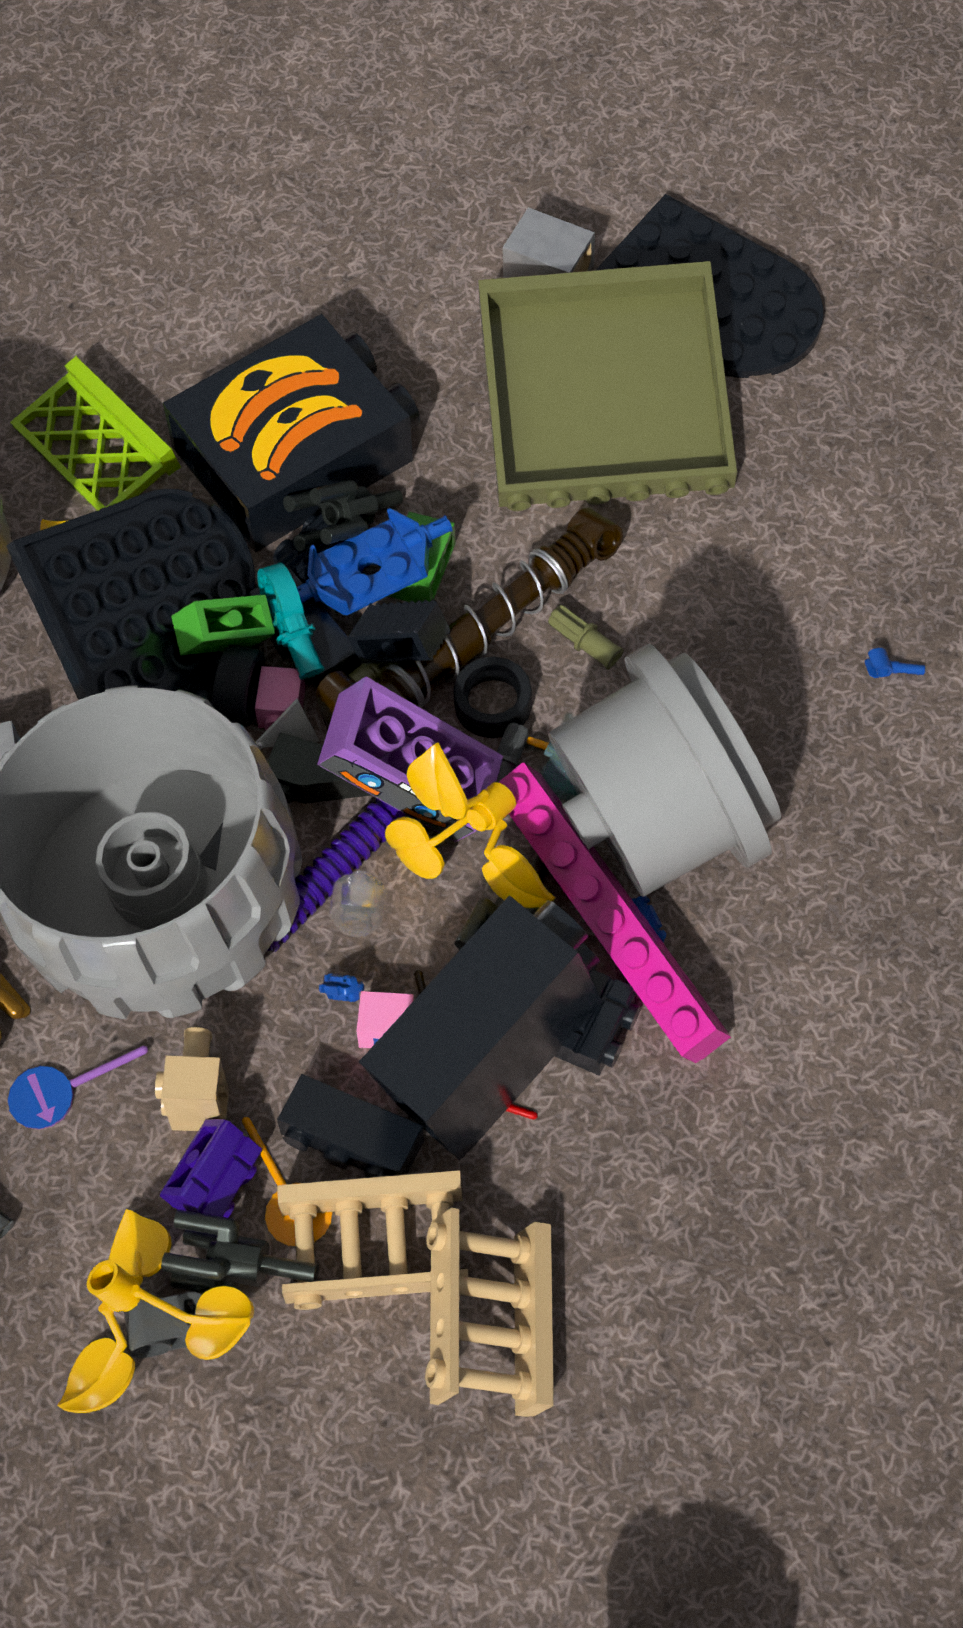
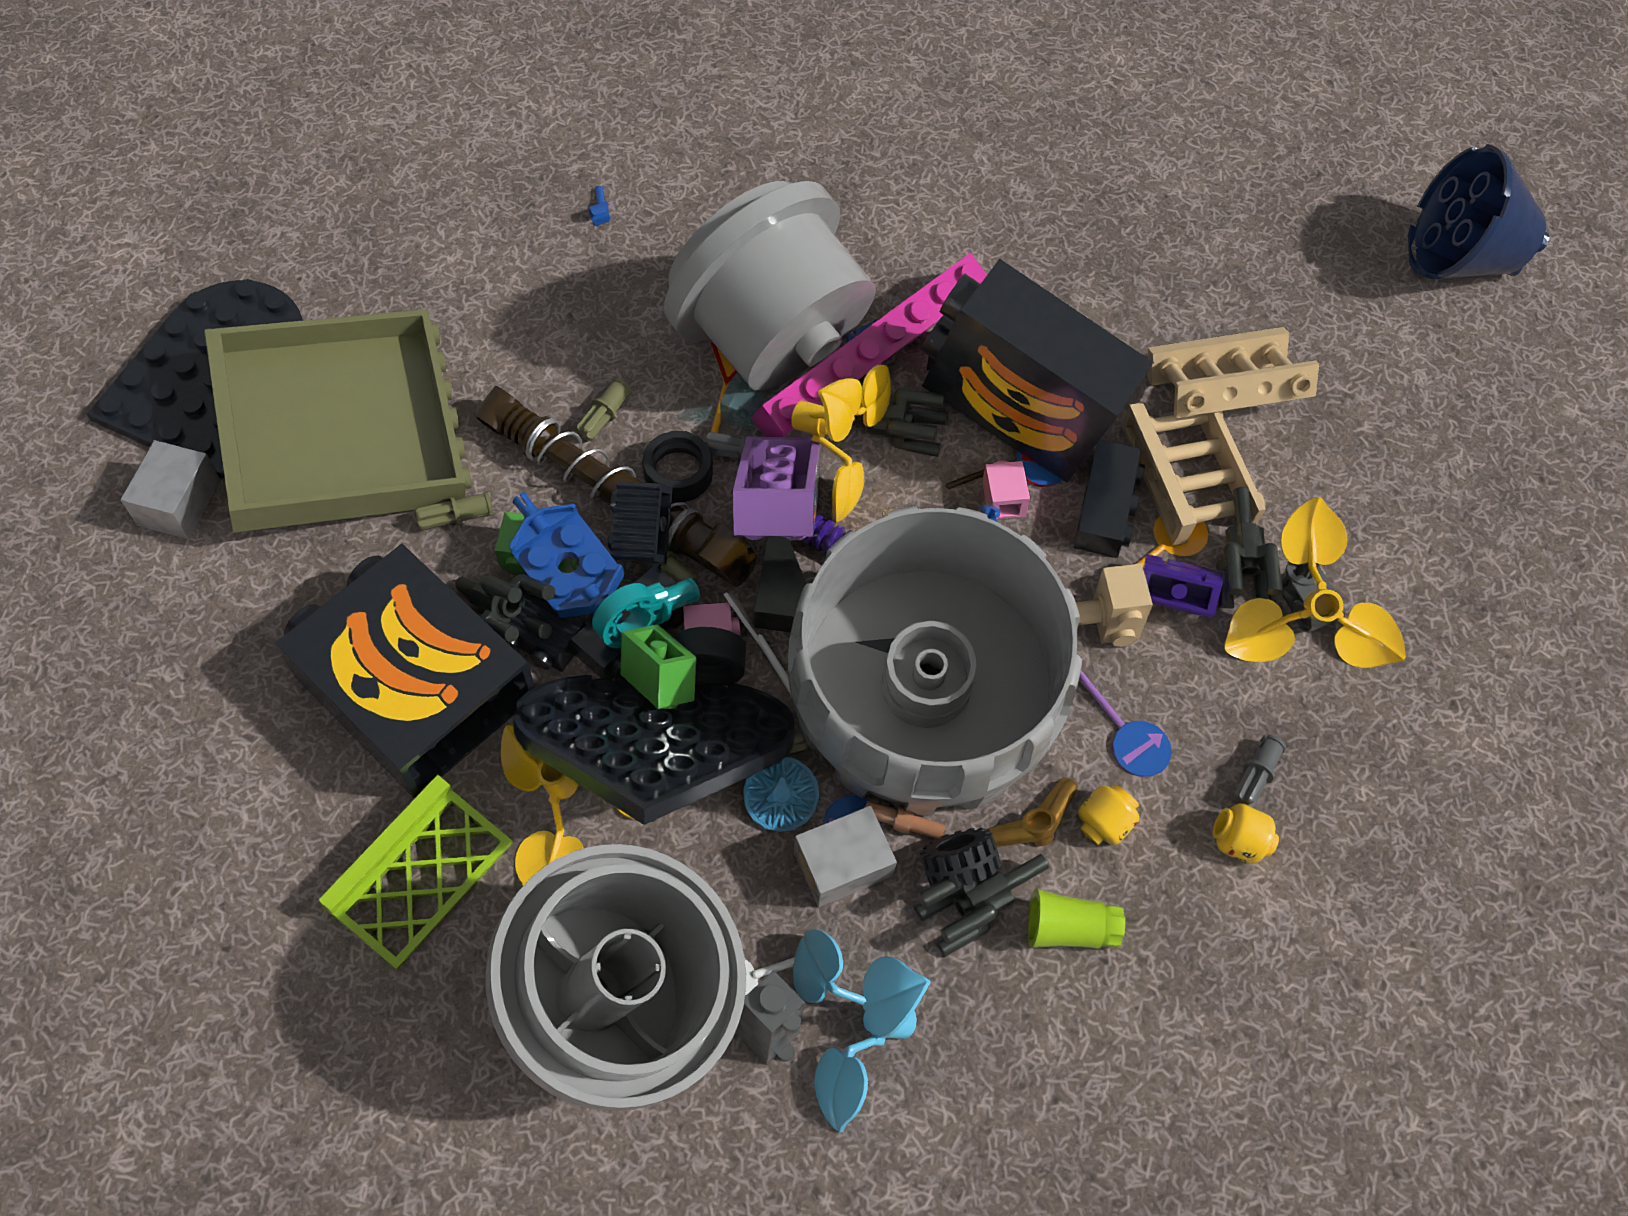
camera: 105 degrees left, 0 degrees up
none -> olive axle [416,491,493,530]

